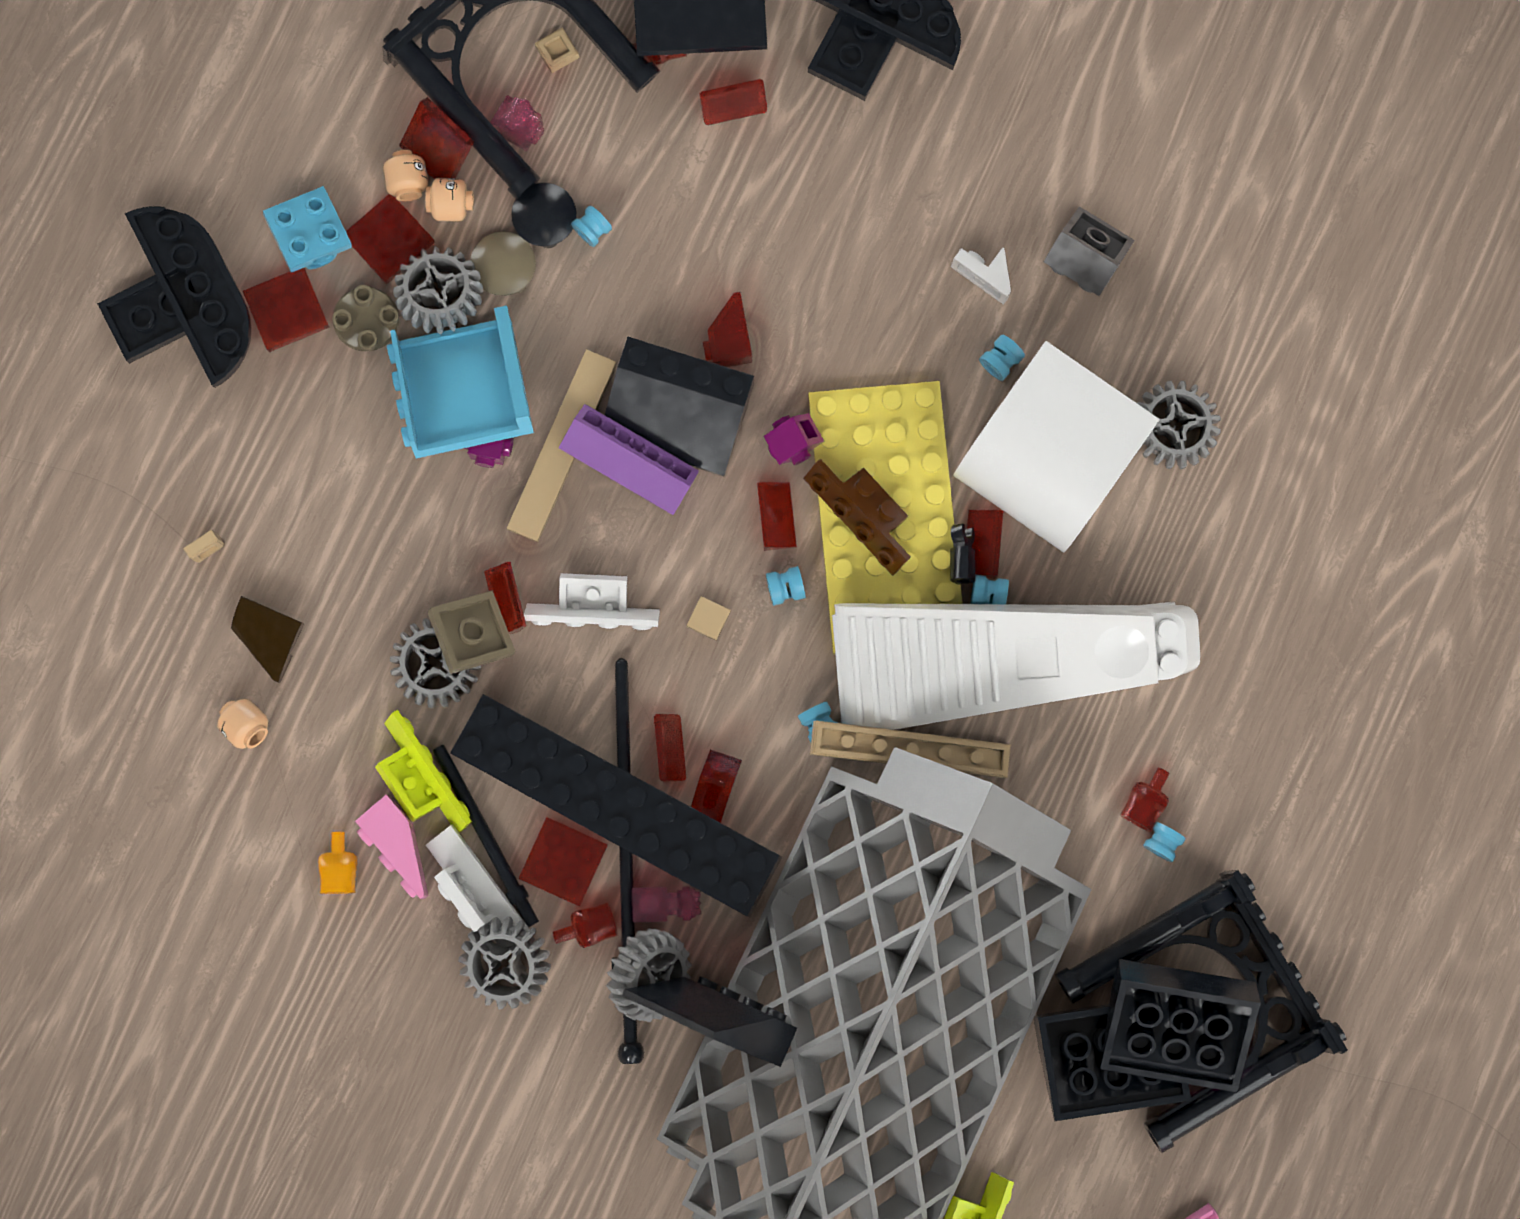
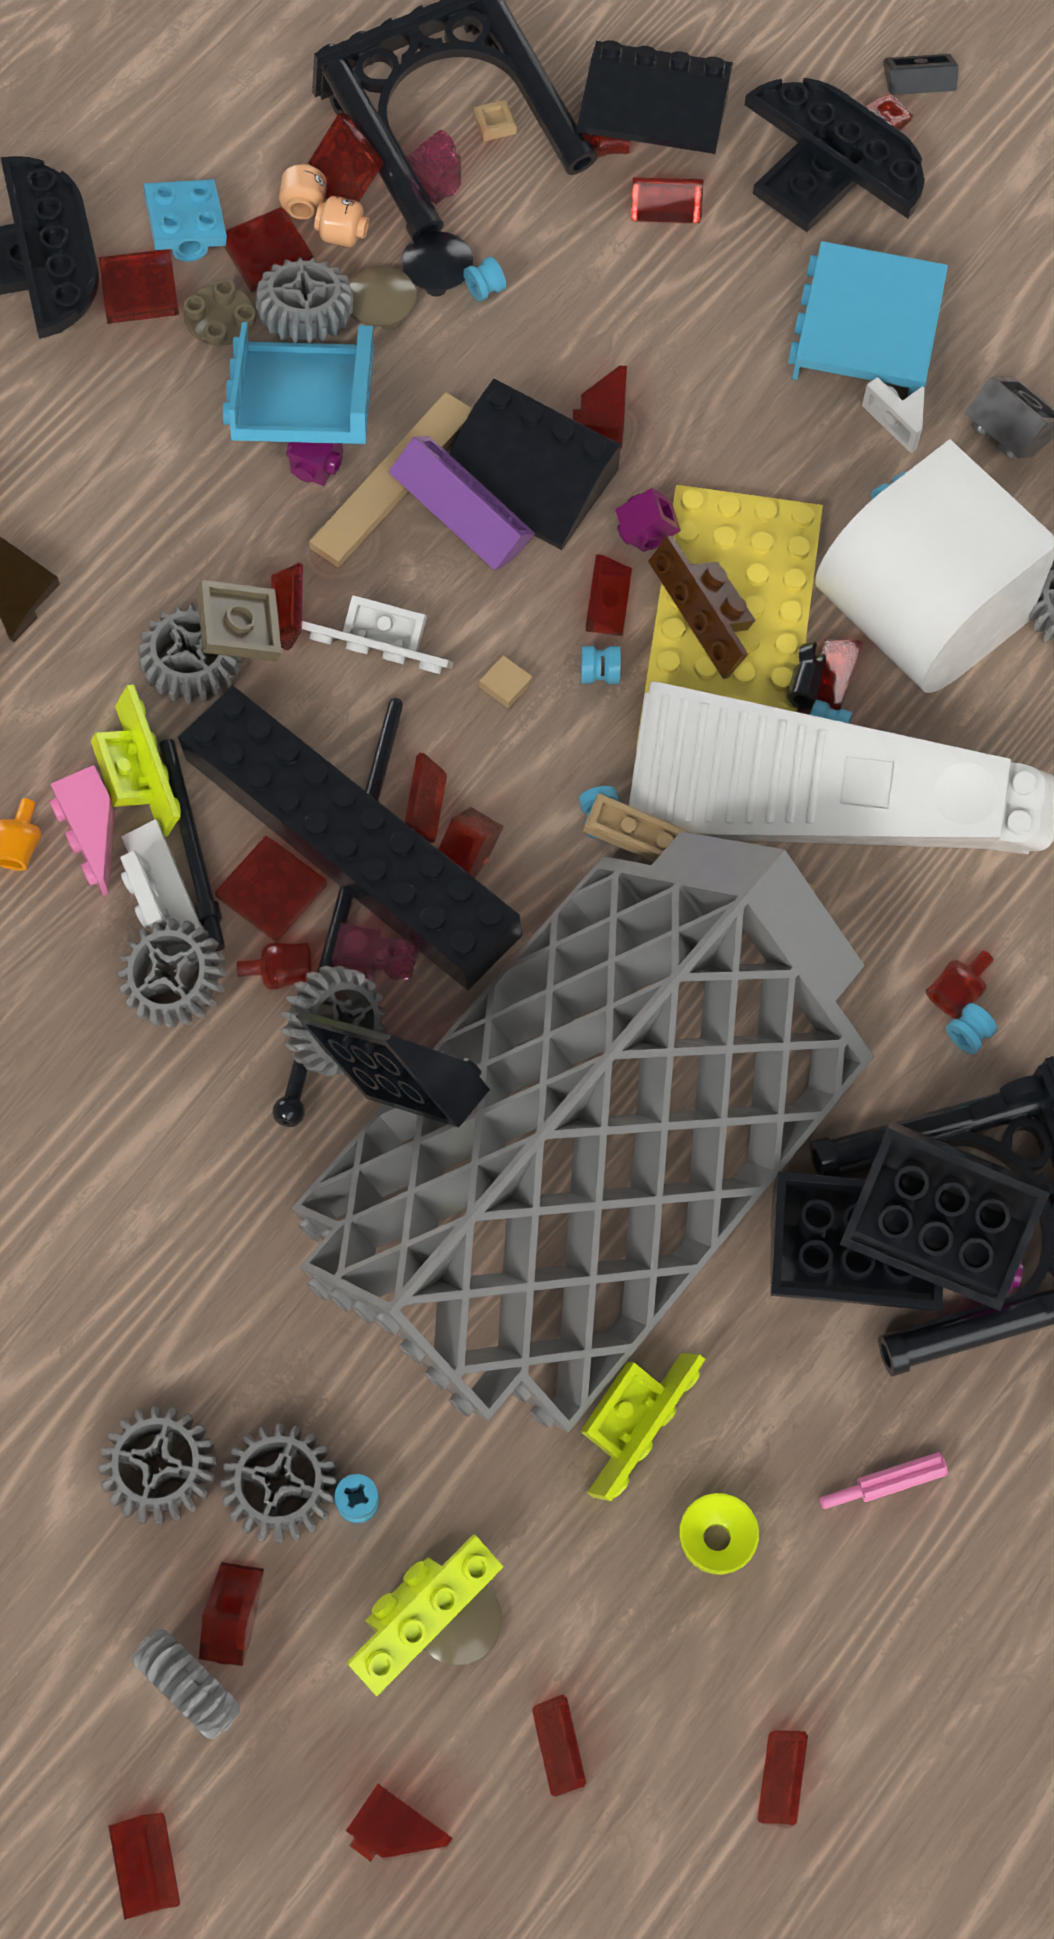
camera: 15 degrees right, 15 degrees down
none -> medium azure panel [788,241,948,398]

